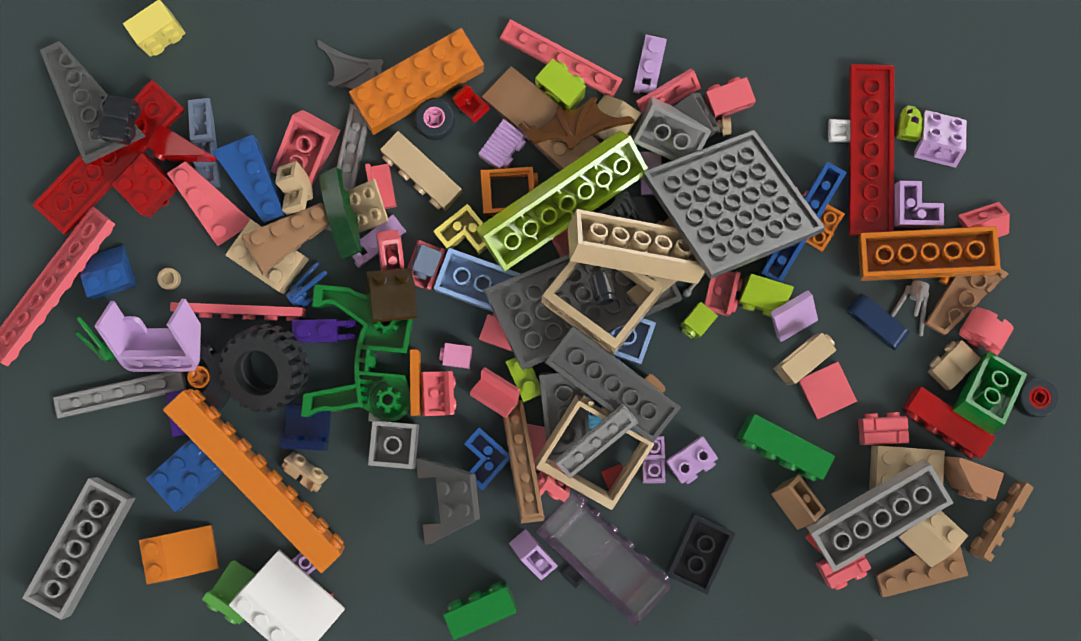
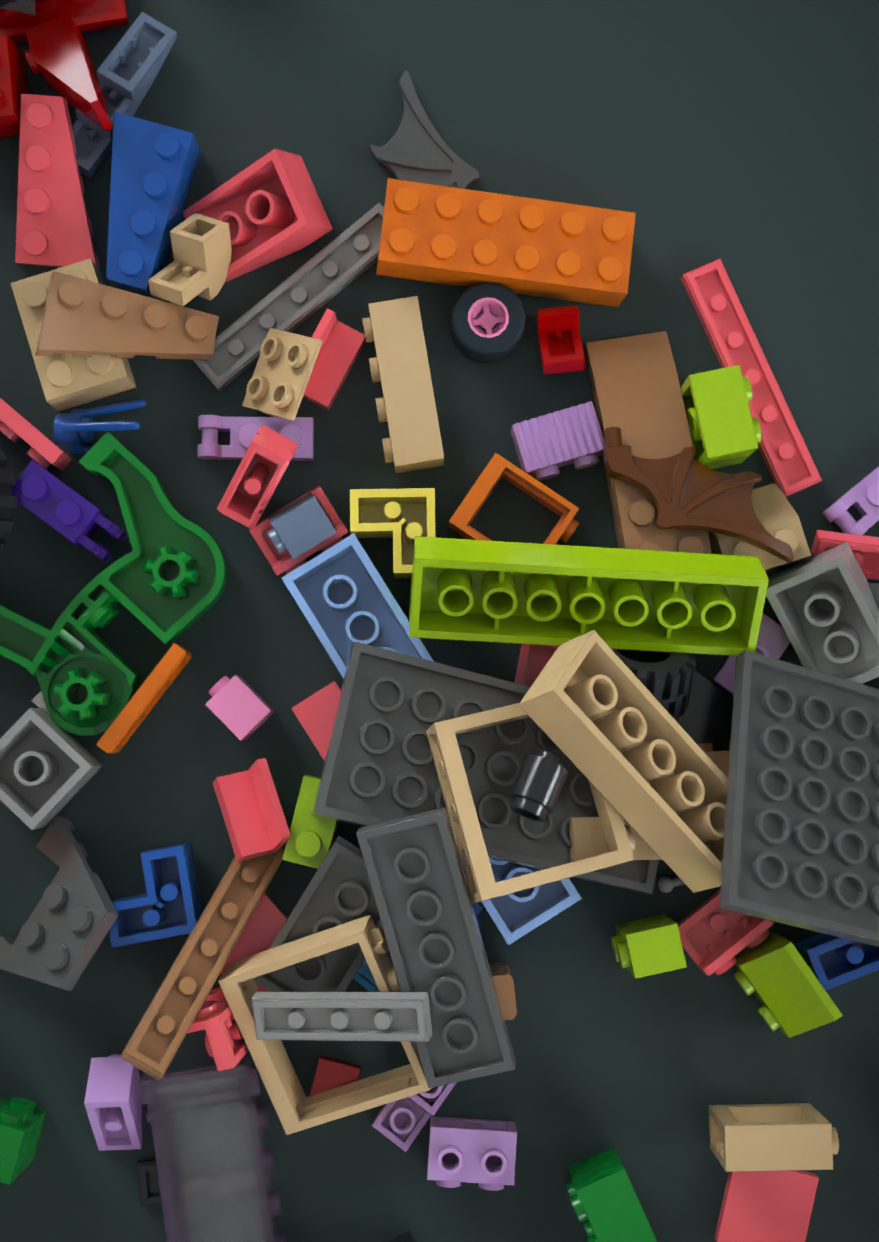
camera: 35 degrees right, 0 degrees up
dark green slope [319,167,361,259] -> none
dark brown slope [366,268,417,322] -> none
coral bracket [420,371,456,416] -> none
lavender tile [770,290,818,342] -> none

